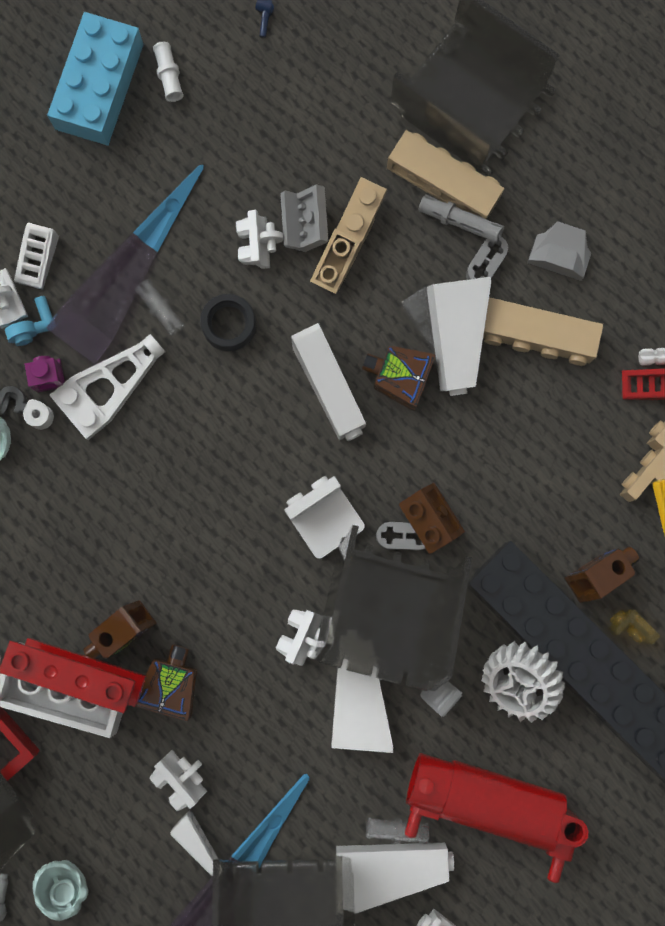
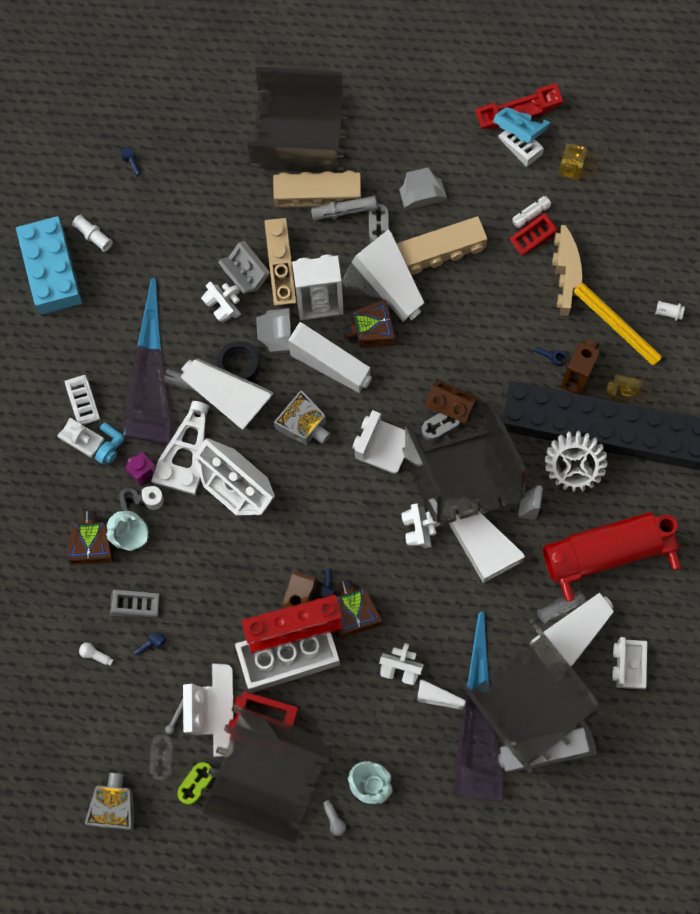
camera: 25 degrees left, 10 degrees down
none -> white slope [180,358,274,430]
none -> white wedge [194,438,275,515]
none -> light grey slope [256,308,291,354]
none -> torso [274,390,331,445]
none -> white brick [292,255,344,320]
none -> dark blue hand [321,568,335,598]
none -> dark blue hand [534,347,566,366]

